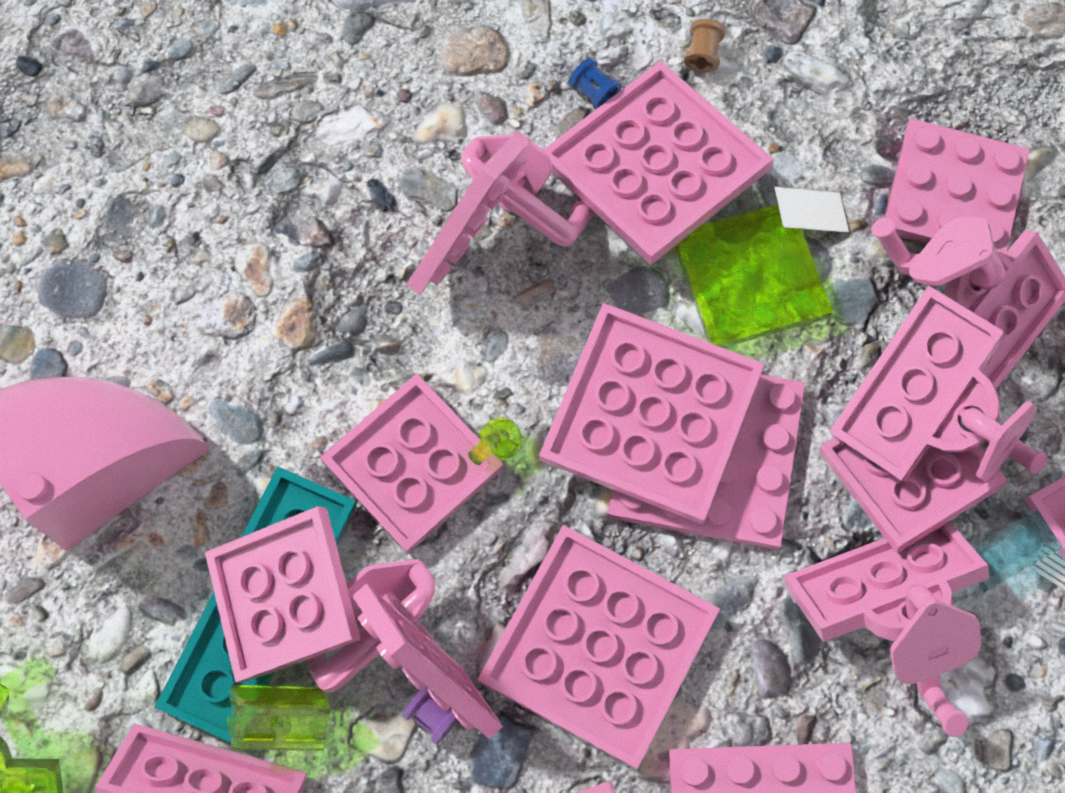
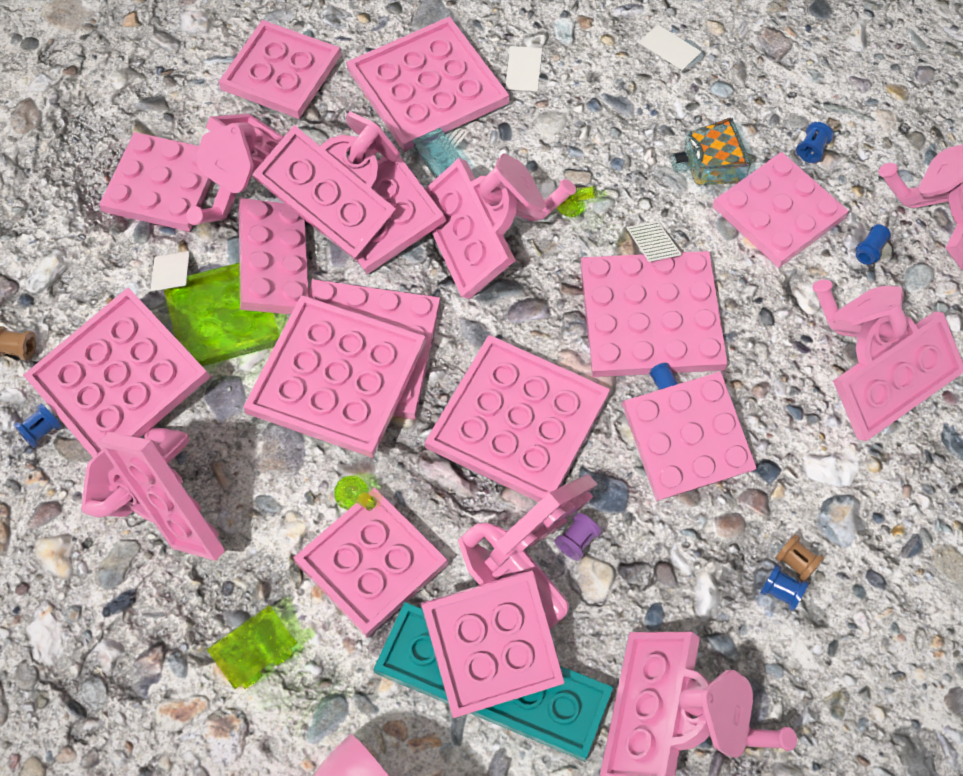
camera: 90 degrees left, 10 degrees down
clear neon green hinge [227,685,330,751] -> none
none -> clear neon green bracket [206,604,298,689]
none -> bright pink plate [239,198,308,314]
none -> clear neon green plate [557,185,598,217]

